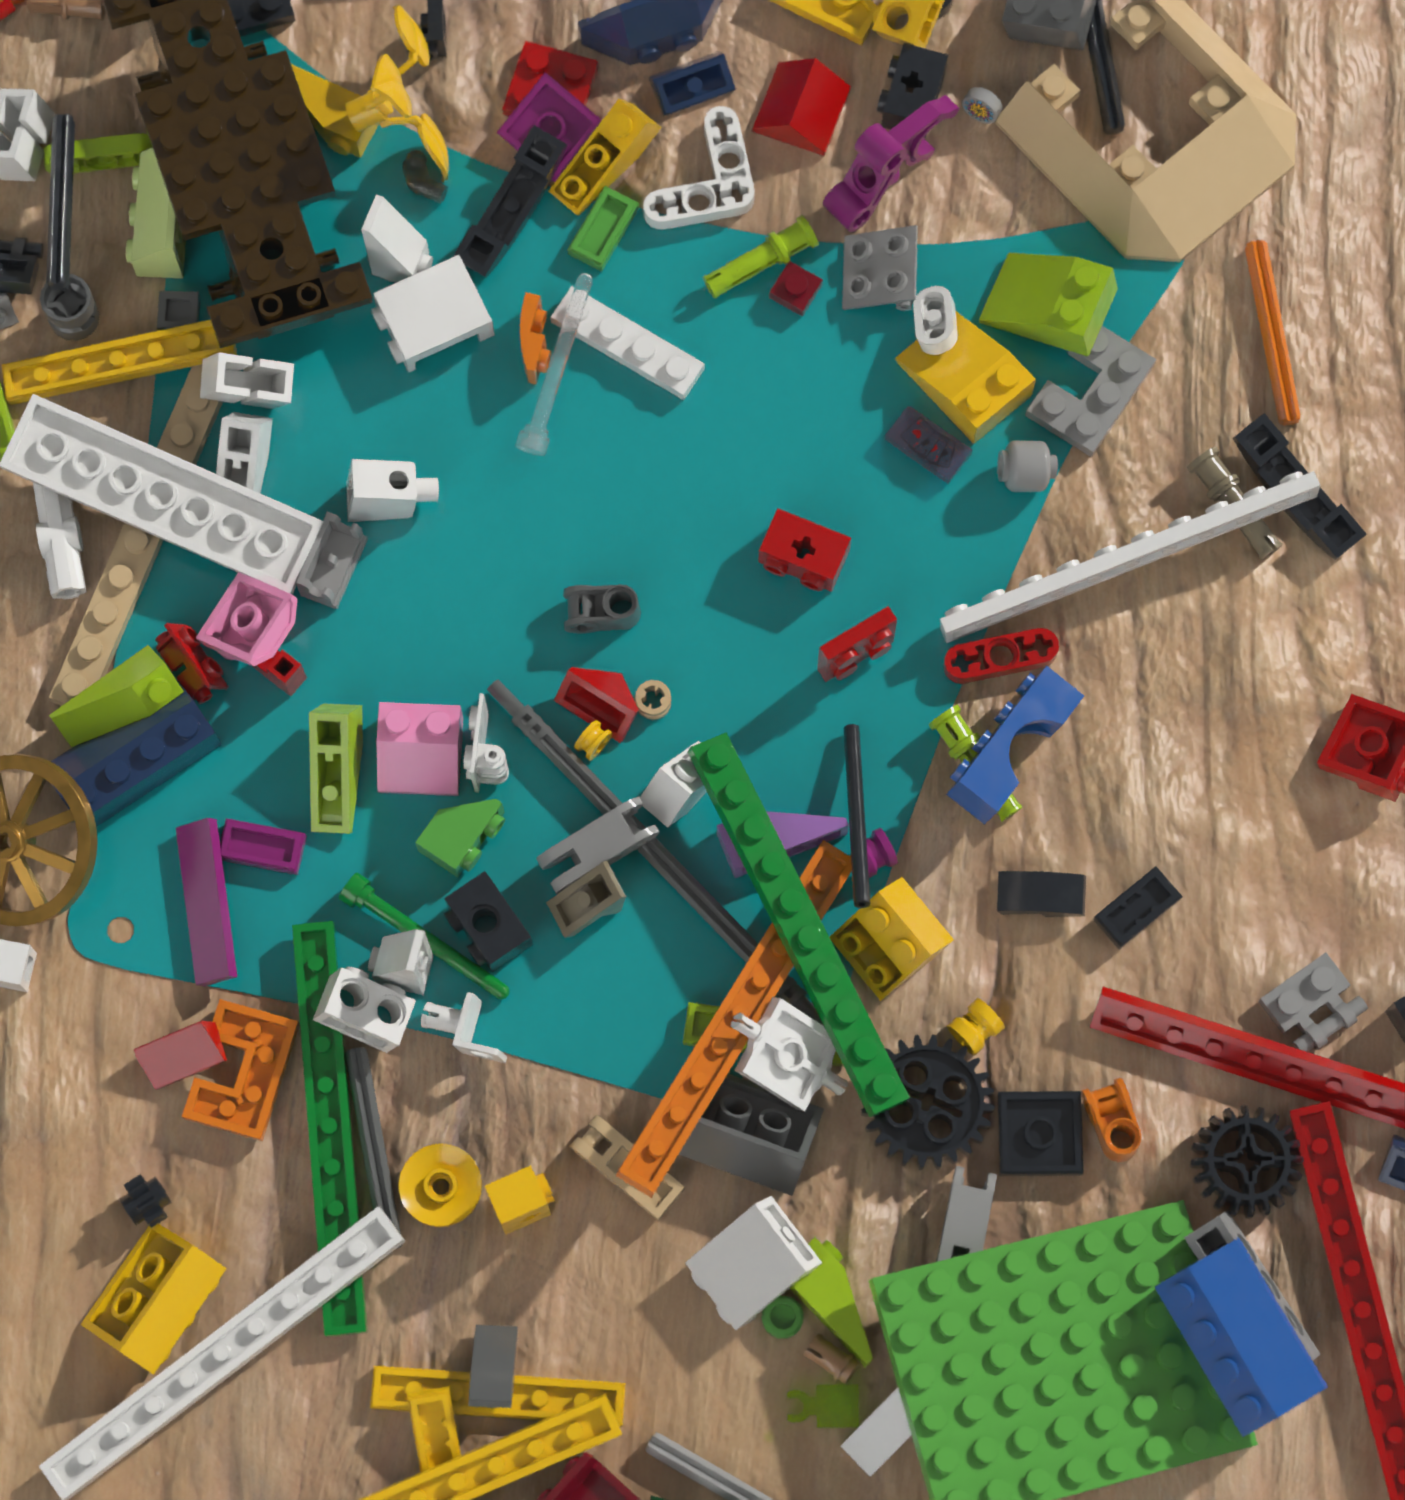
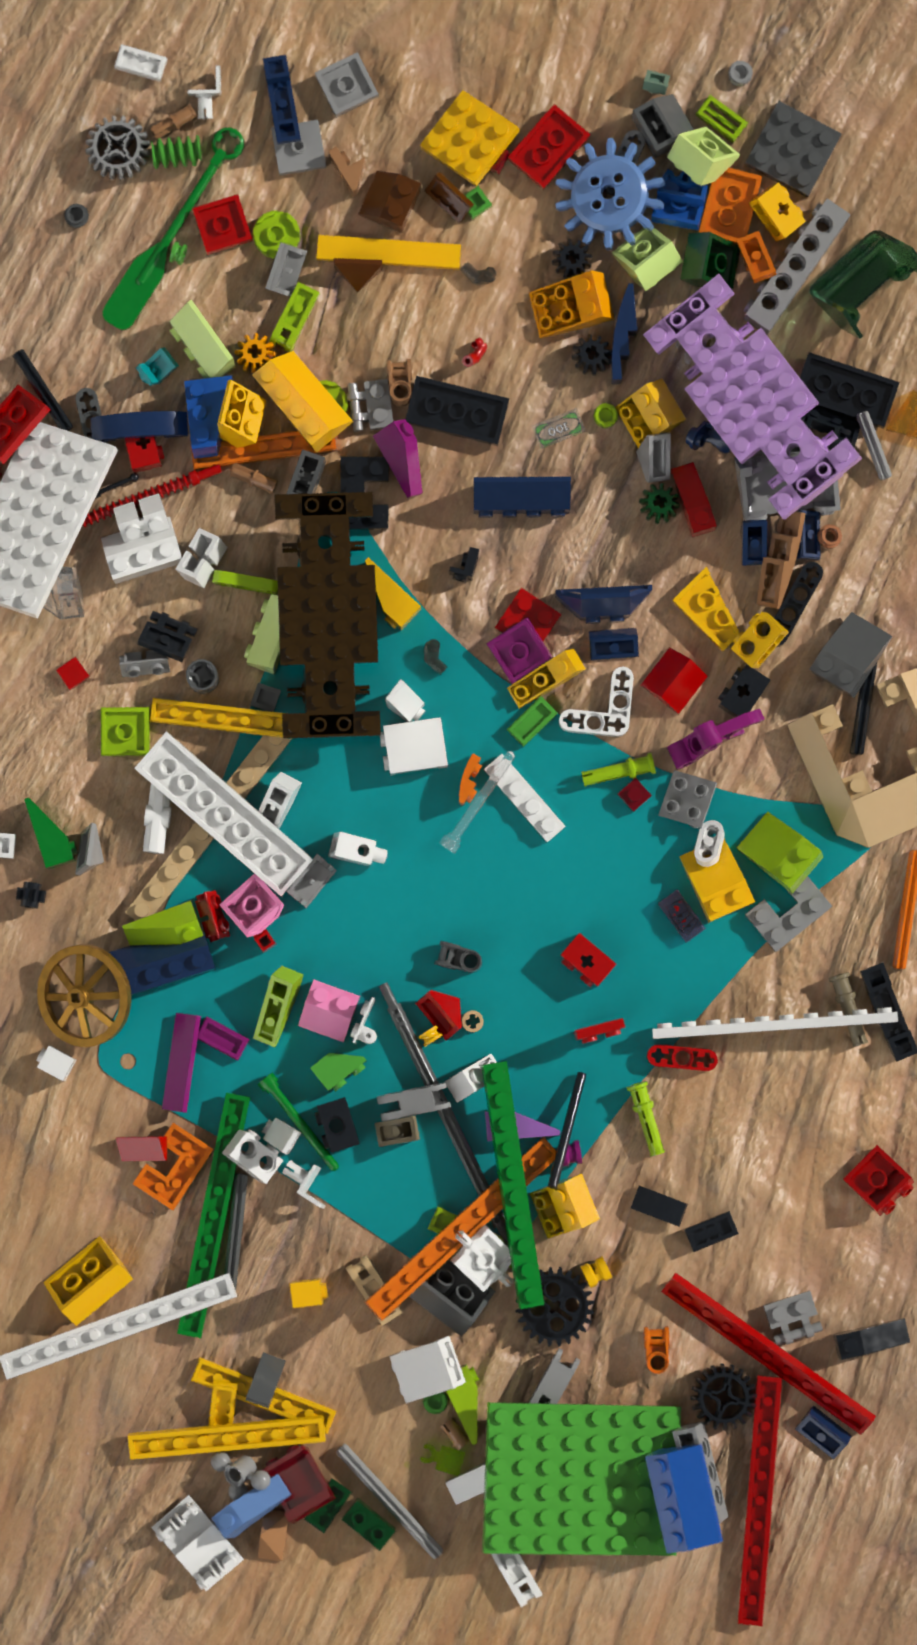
camera: 15 degrees right, 10 degrees up
black axle [46,114,75,291] -> none
black gear [120,1174,172,1228] -> none
white piece [200,352,294,409] -> none
yellow plant [346,4,449,182] -> none
yellow dish [399,1143,482,1227] -> none
black slope [452,125,568,278] -> none
blue arch [946,666,1084,825] -> none
light grey tile [962,87,1002,124] -> none
light grey head [997,441,1058,492] -> none
black plate [997,1091,1084,1176] -> none

